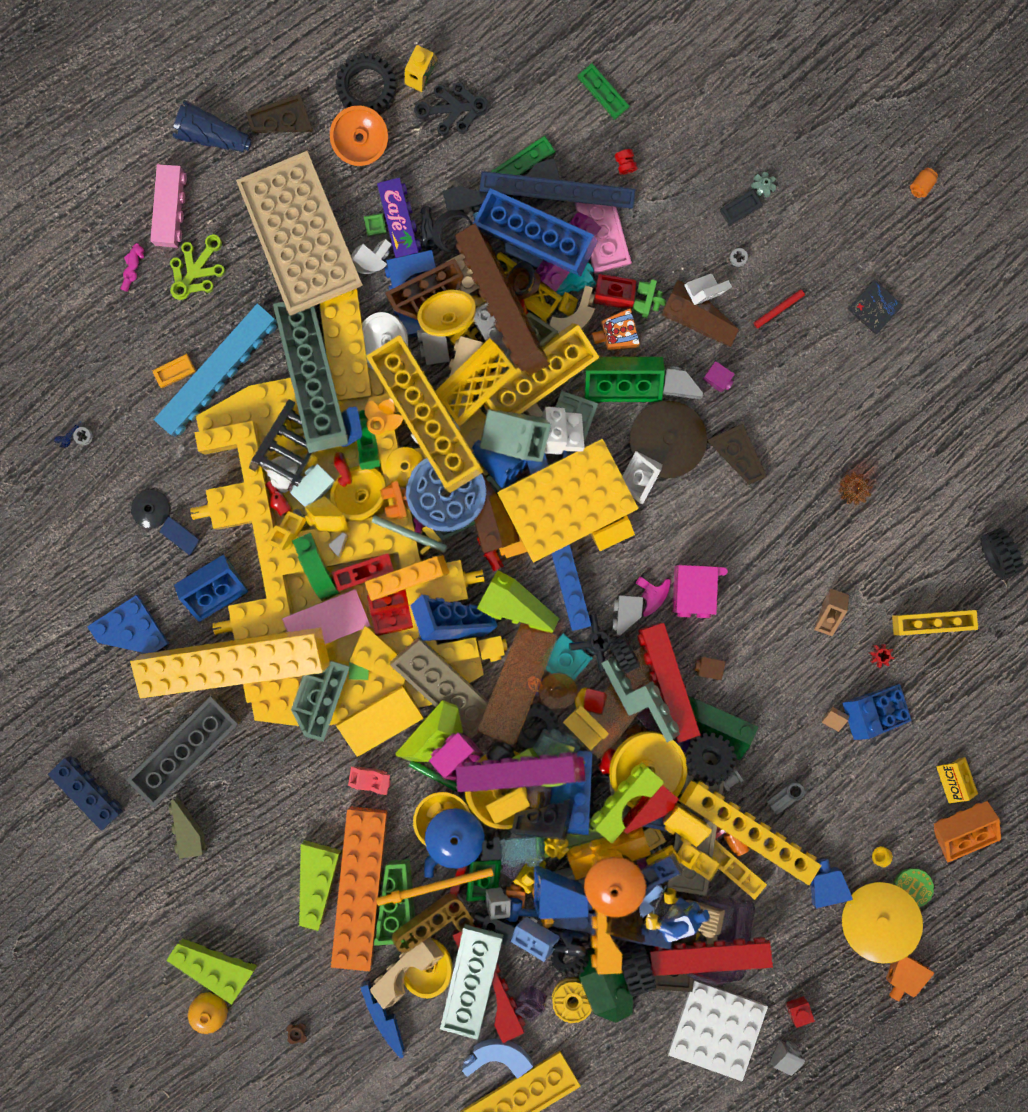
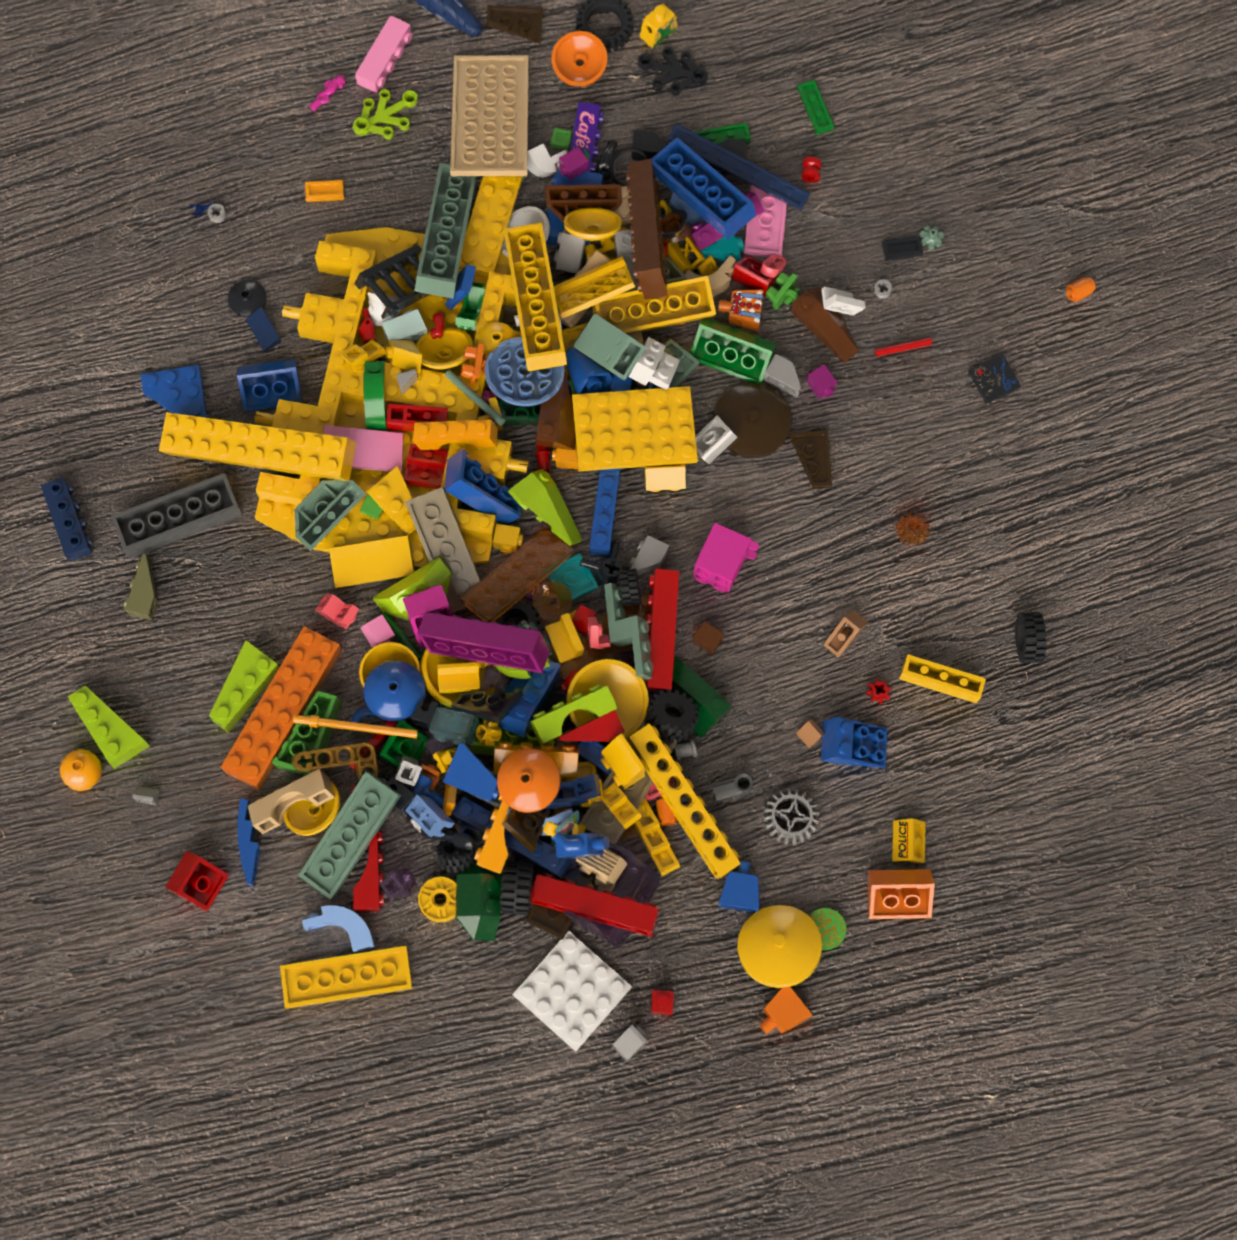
camera: 20 degrees right, 15 degrees down
dark azure brick [154,304,277,437] -> none
reddish brown plate [286,1023,307,1044] -> none
light orange plate [365,399,403,435] -> none
dark pink piece [636,577,670,617] -> none
yellow tile [872,846,893,867] -> none
none -> light grey slope [133,787,160,805]
none -> red slope [165,851,229,912]
none -> bright pink brick [360,615,395,648]
none -> magenta brick [558,147,589,181]
none -> coral bracket [588,617,610,649]
none -> coral beam [760,254,787,278]
none -> light grey gear [763,789,820,845]

